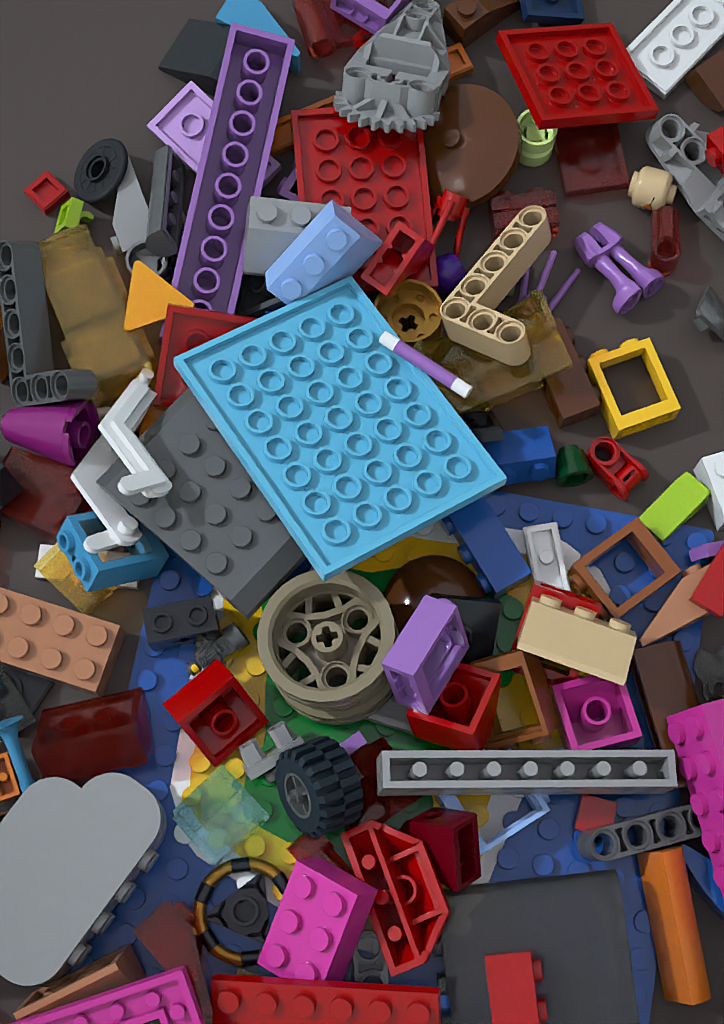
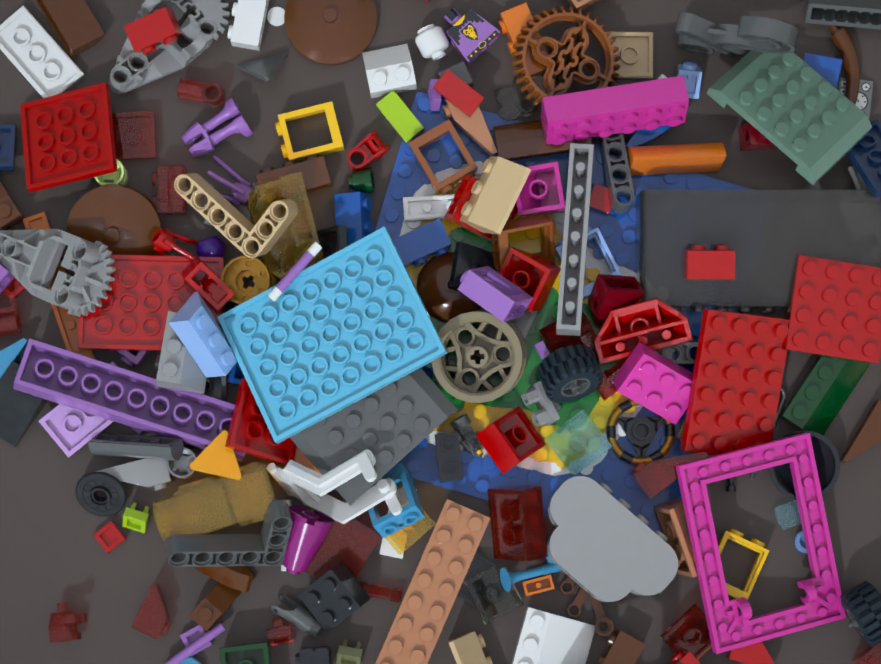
camera: 85 degrees left, 10 degrees up
tan head [627,166,678,213] -> none

